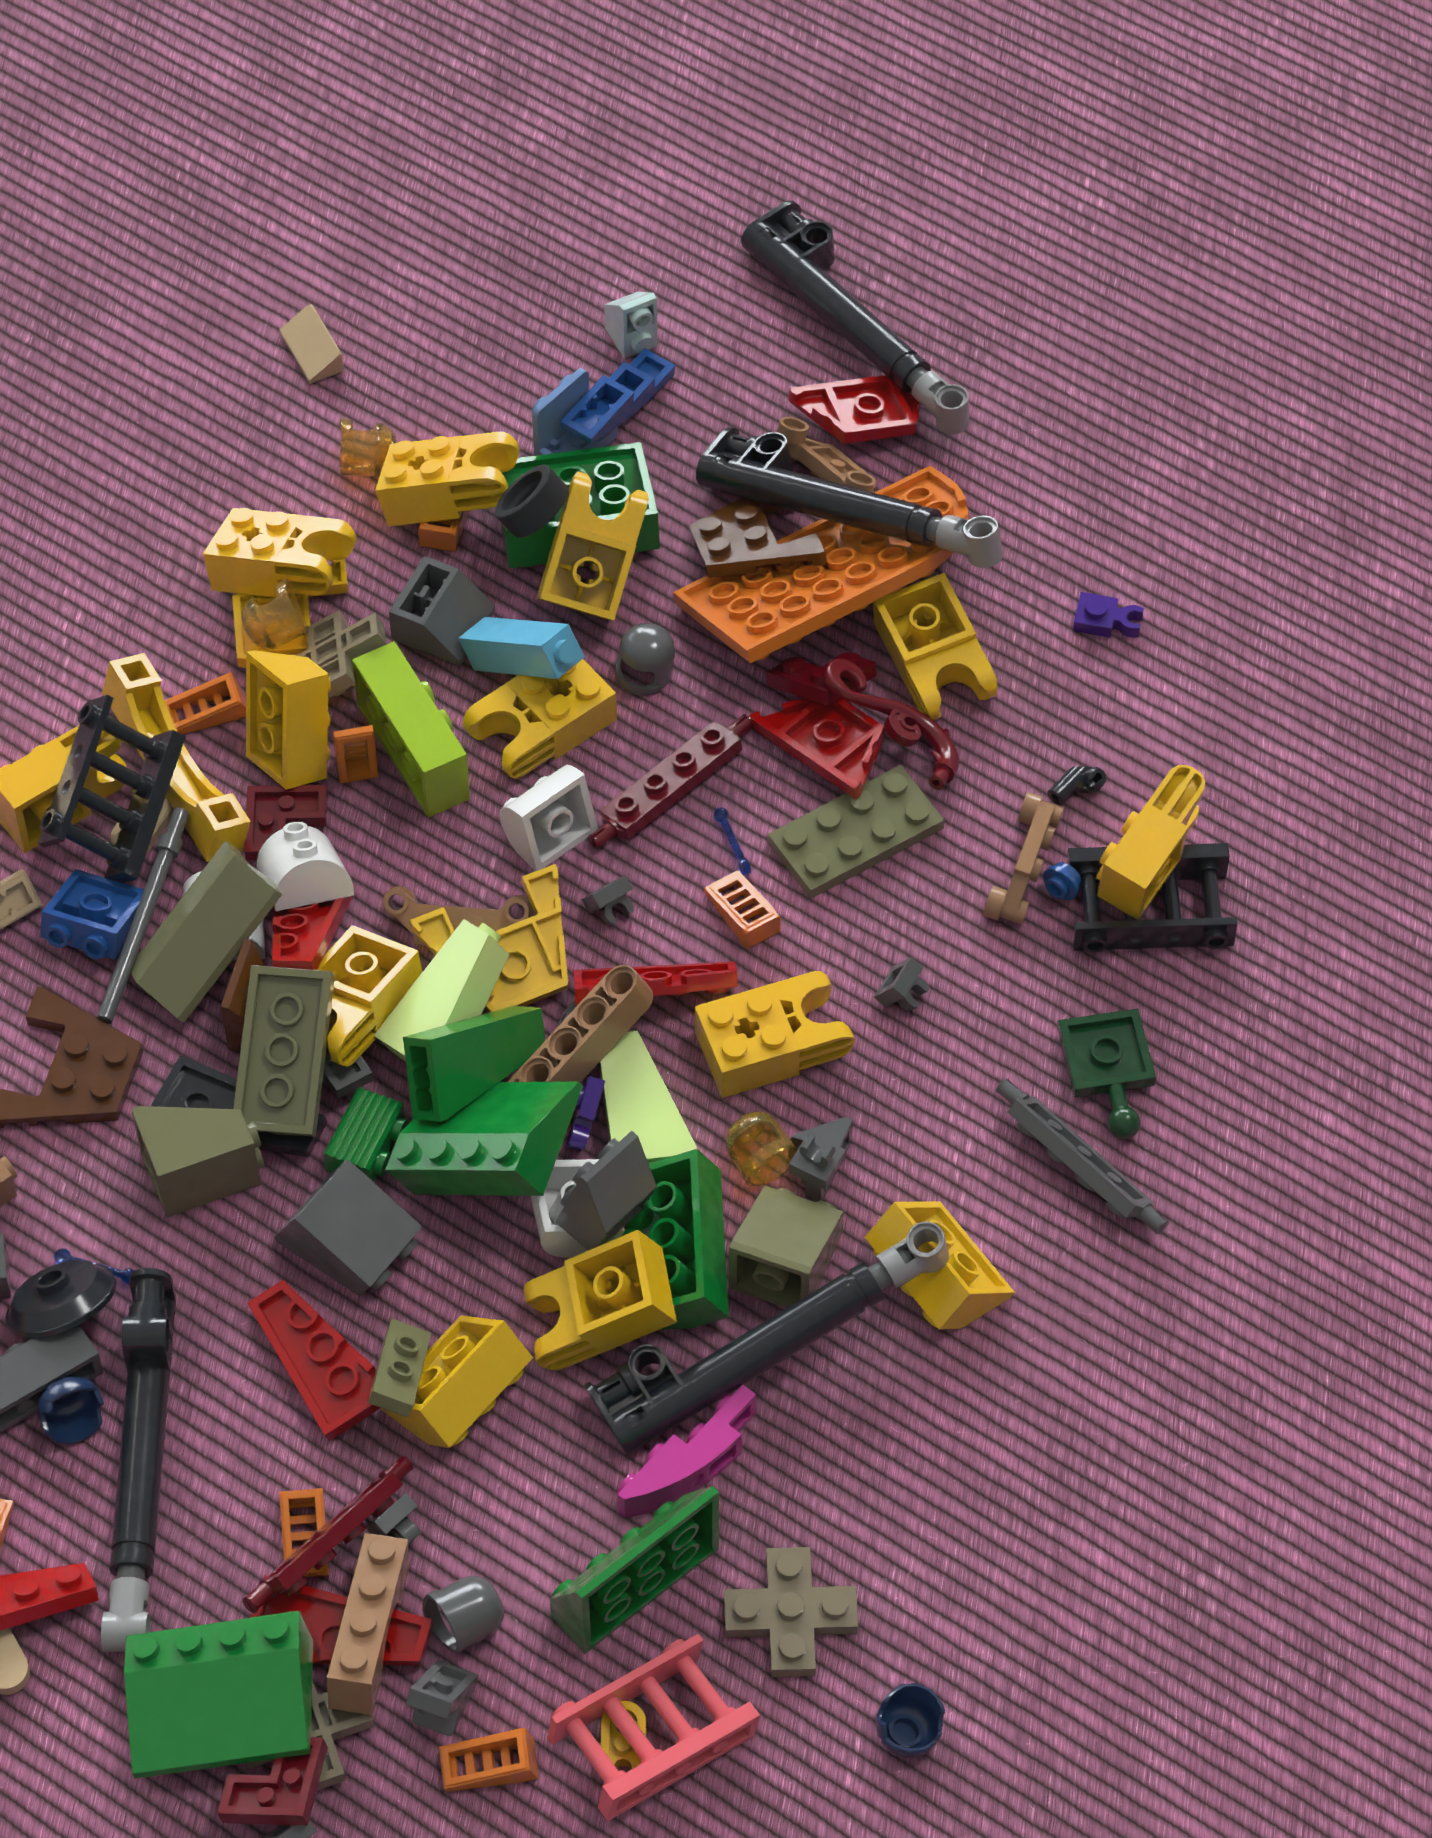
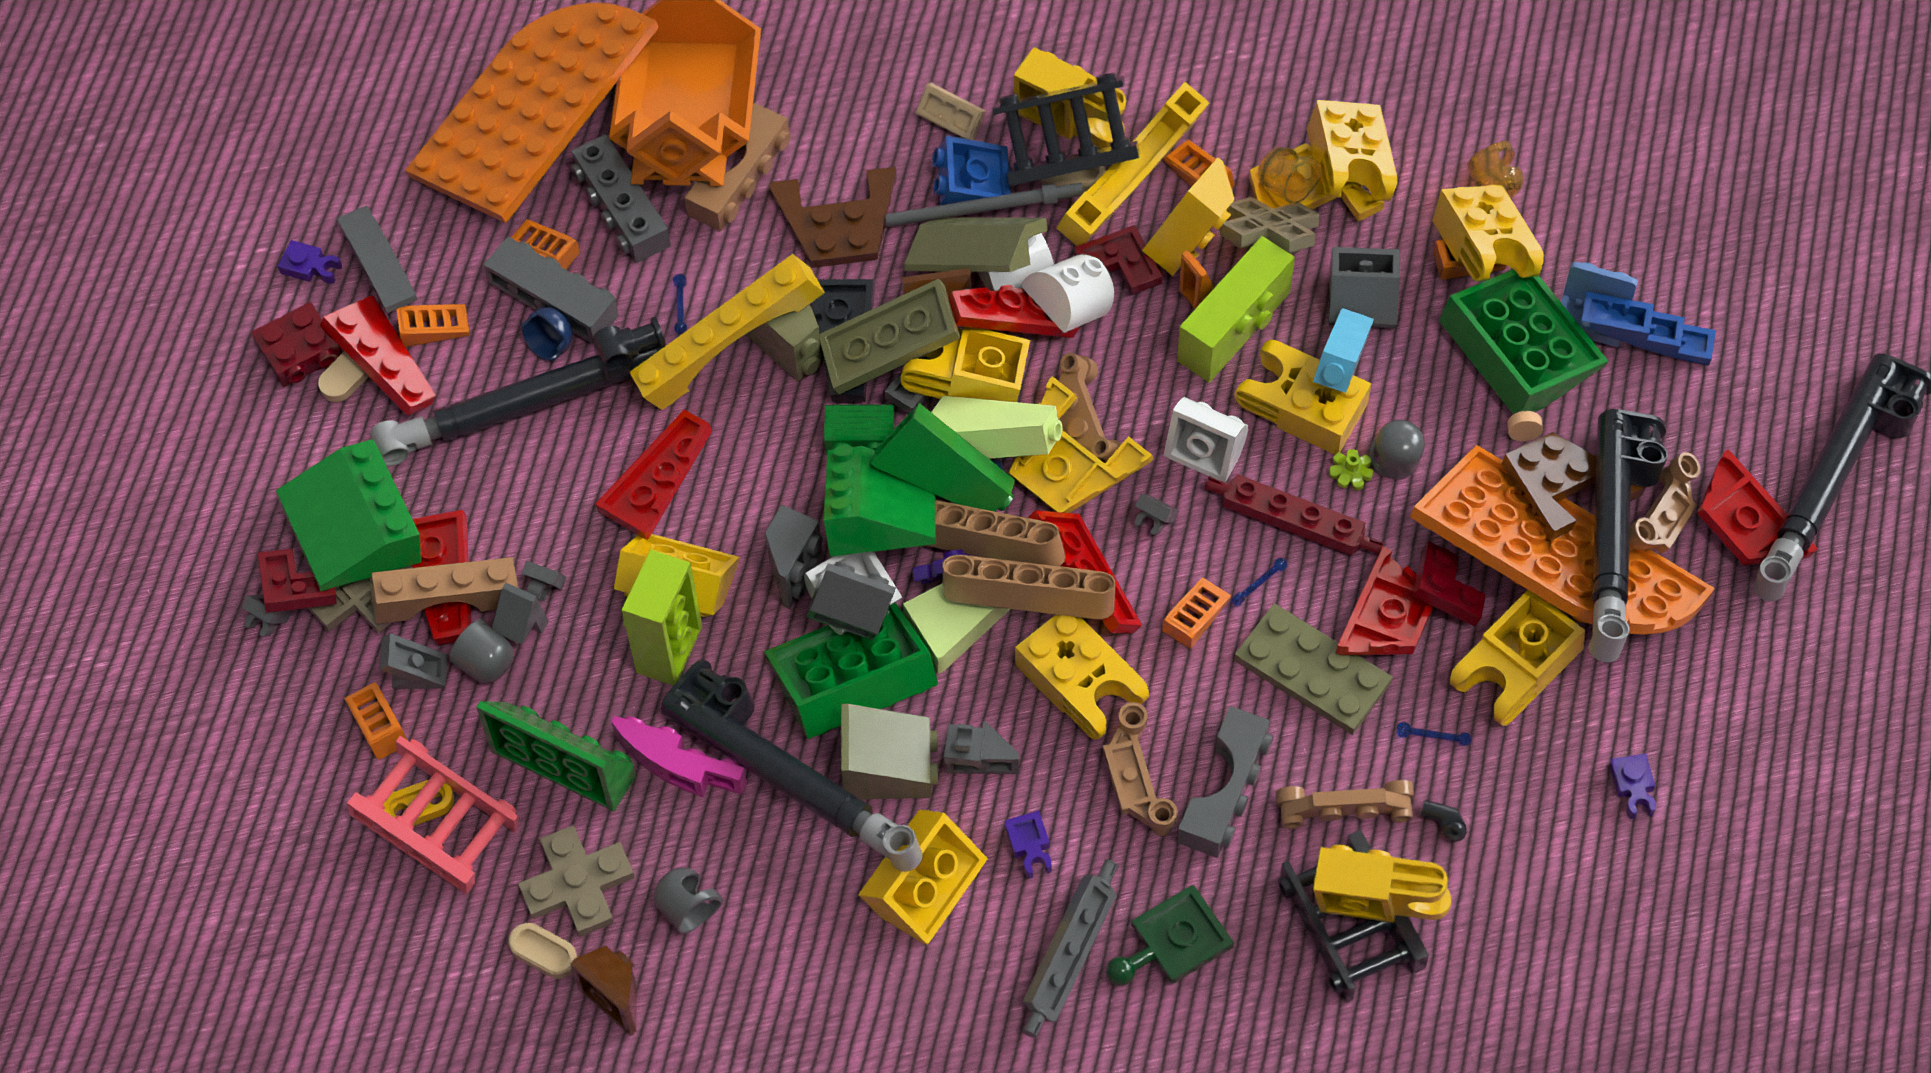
camera: 70 degrees right, 5 degrees up
black piece [5,1260,117,1339] -> none
dark red plate [242,1456,414,1613] -> none
dark grey slope [274,1159,423,1296] -> none
tan slope [279,304,344,384] -> none
orange slope [279,1488,329,1578] -> none
olive plate [368,1318,431,1417] -> none
black tyre [495,465,569,538] -> none
yellow brick [523,1230,677,1371] -> none
yellow brick [536,471,649,621] -> none
light aqua slope [604,292,658,359] -> none
clear yellow helmet [725,1111,798,1186] -> none
dark red plant [823,658,959,790] -> none
dark grey tile [873,957,929,1011] -> none
dark blue hair [876,1683,945,1758] -> none
blue plate [1043,862,1082,900] -> none
none -> dark grey slope [492,582,549,644]
none -> tan tile [509,923,577,979]
none -> reddish brown slope [570,946,636,1036]
none -> lime brick [622,549,703,686]
none -> yellow arch [630,254,825,410]
none -> dark grey helmet [654,867,724,934]
none -> dark grey slope [765,505,825,609]
none -> medium nougat beam [943,555,1115,619]
none -> dark purple plate [1004,811,1052,879]
none -> medium nougat plate [1103,702,1177,836]
none -> dark grey arch [1177,706,1274,858]
none -> lime plant [1329,449,1373,491]
none -> clear blue hinge [1397,722,1472,746]
none -> light nougat tile [1507,411,1543,441]

